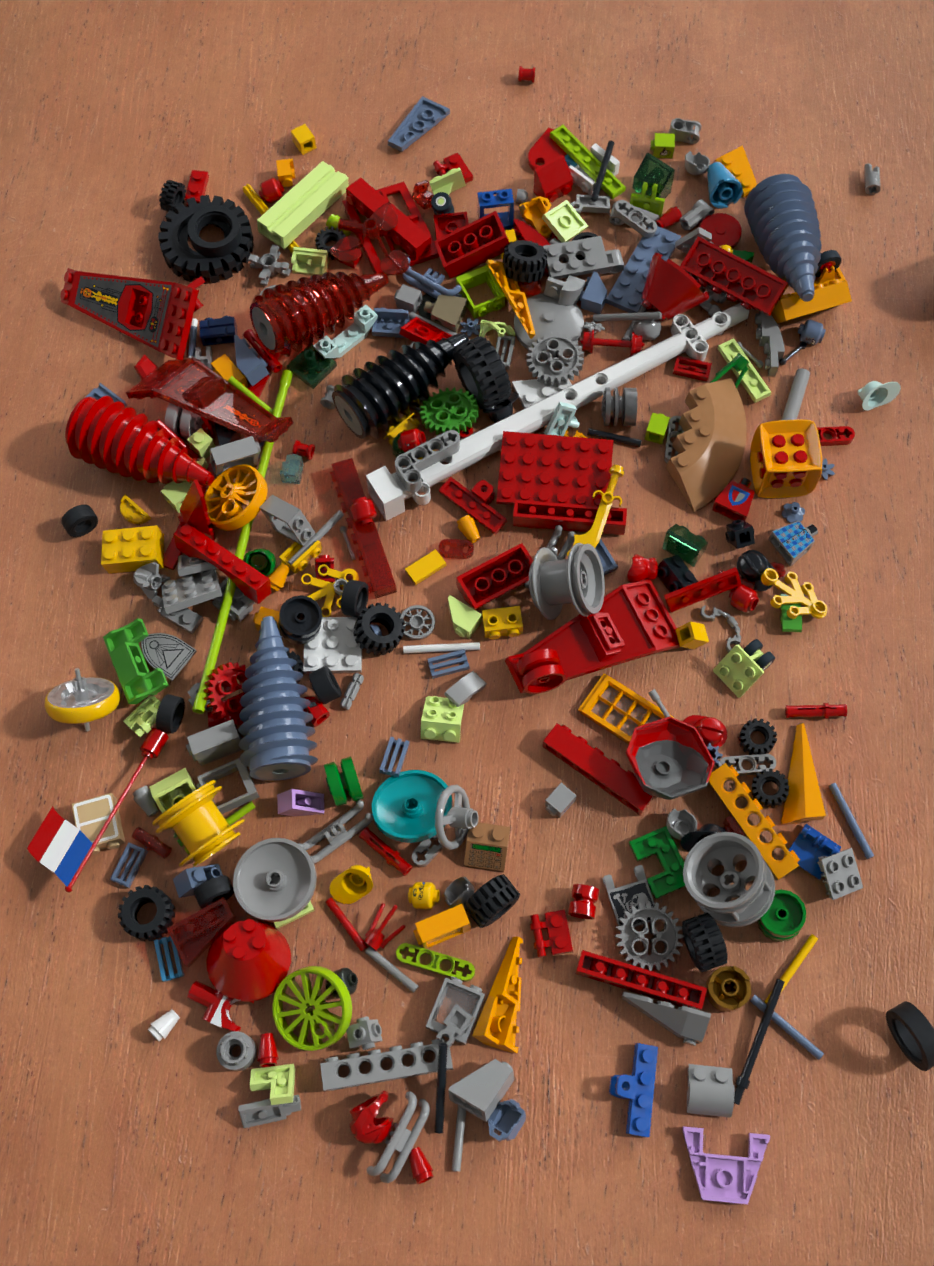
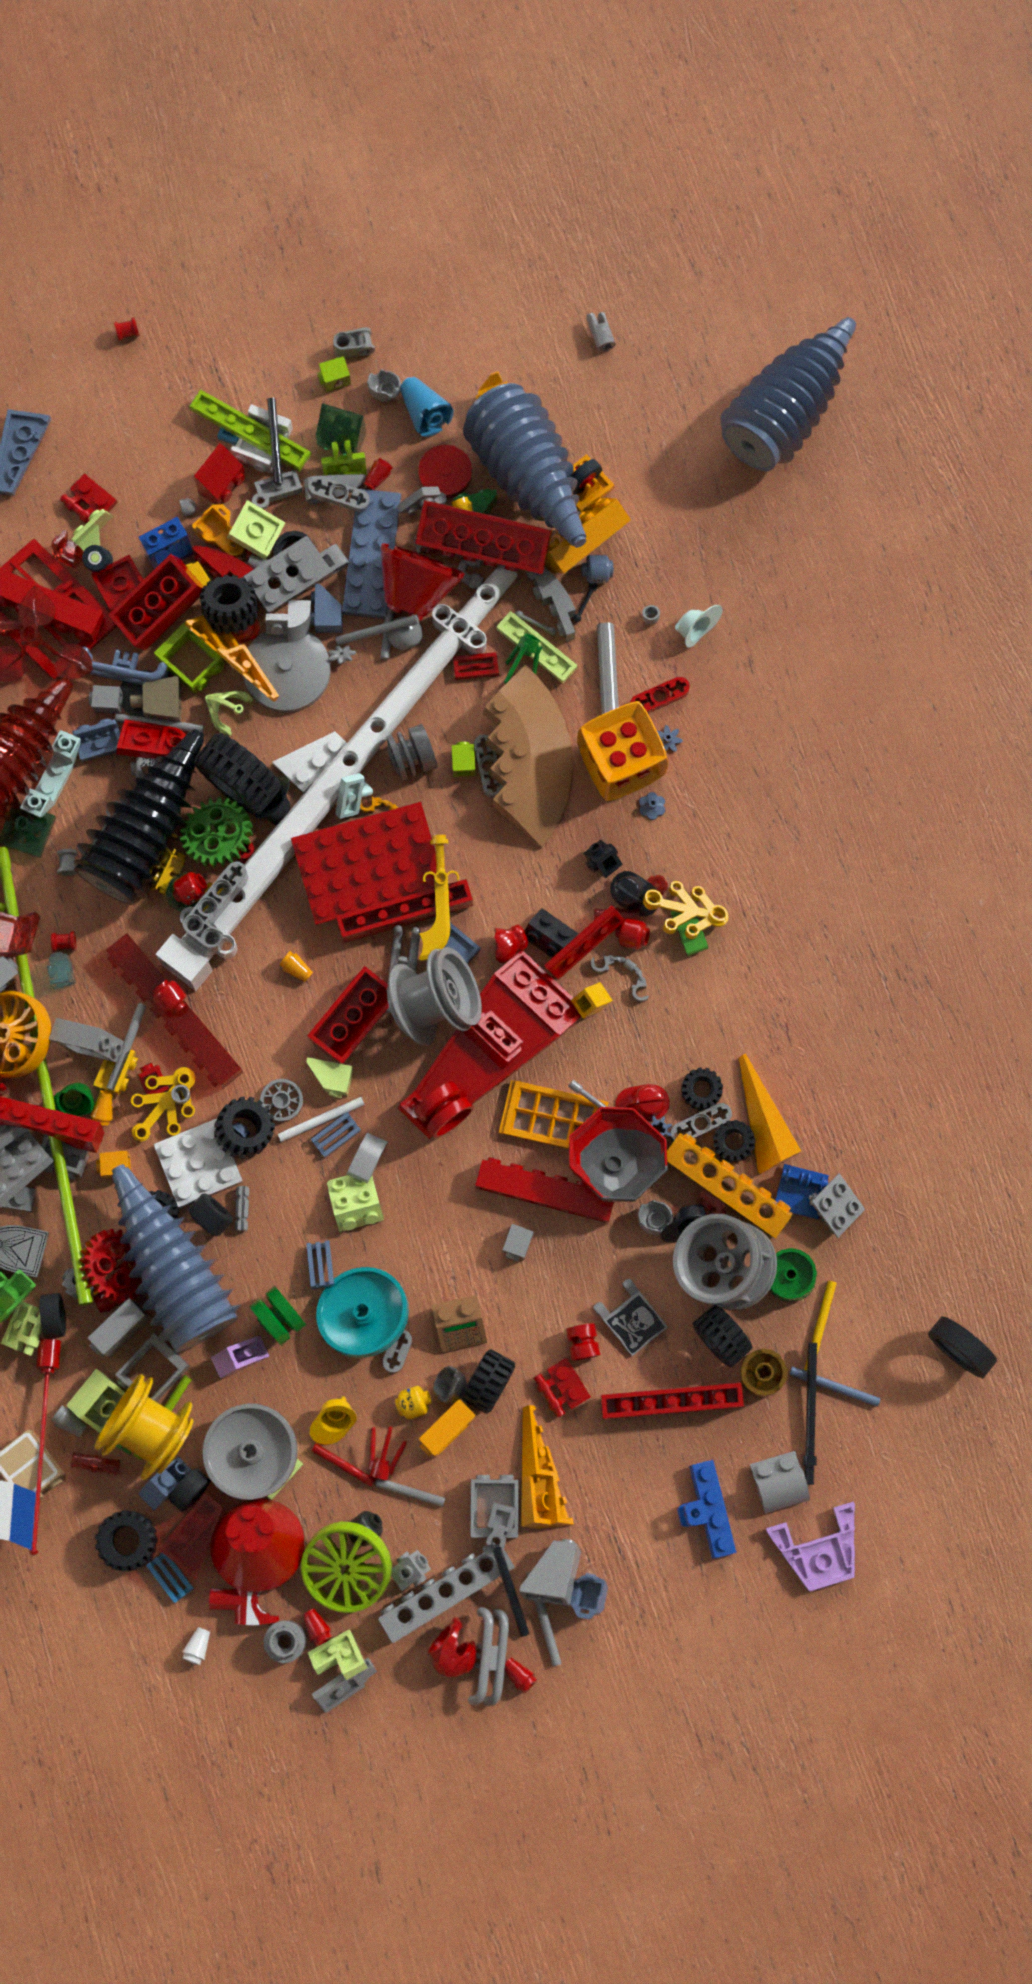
camera: 25 degrees left, 10 degrees up
sand blue tile [110,842,148,888] -> none
black wheel [279,595,322,644] -> none
light grey piece [298,800,373,864] -> none
red rock [303,696,330,727] -> none
light grey hinge [340,526,356,561] -> none
black tyre [341,580,369,618] -> none
red pin [359,827,413,876] -> none
lime beam [396,943,475,982] -> none
yellow tile [405,549,446,585] -> none
light grey piece [435,784,479,850] -> none
red plate [439,477,507,535] -> none
clear red beam [439,539,474,559] -> none
sand blue plant [460,317,480,337] -> none
yellow brick [482,606,523,640] -> none
light grey tile [495,335,515,370] -> none
light grey gear [526,332,584,386] -> none
red tile [528,127,567,171] -> none
red piece [580,330,645,356] -> none
black bar [587,428,642,447] -> none
light grey gear [615,901,684,971] -> none
light grey wedge [621,992,711,1046] -> none
green plate [629,826,685,899] -> none
clear green slope [662,524,708,567] -> none
light grey piece [680,199,715,231] -> none
red torso [712,478,755,521] -> none
yellowish green plate [713,639,775,698] -> none
light orange wing [715,145,757,198] -> none
torso [769,521,818,566] -> none
red pin [785,703,847,719] -> none
sand blue bar [829,783,874,859] -> none
none -> light grey hinge [642,605,660,625]

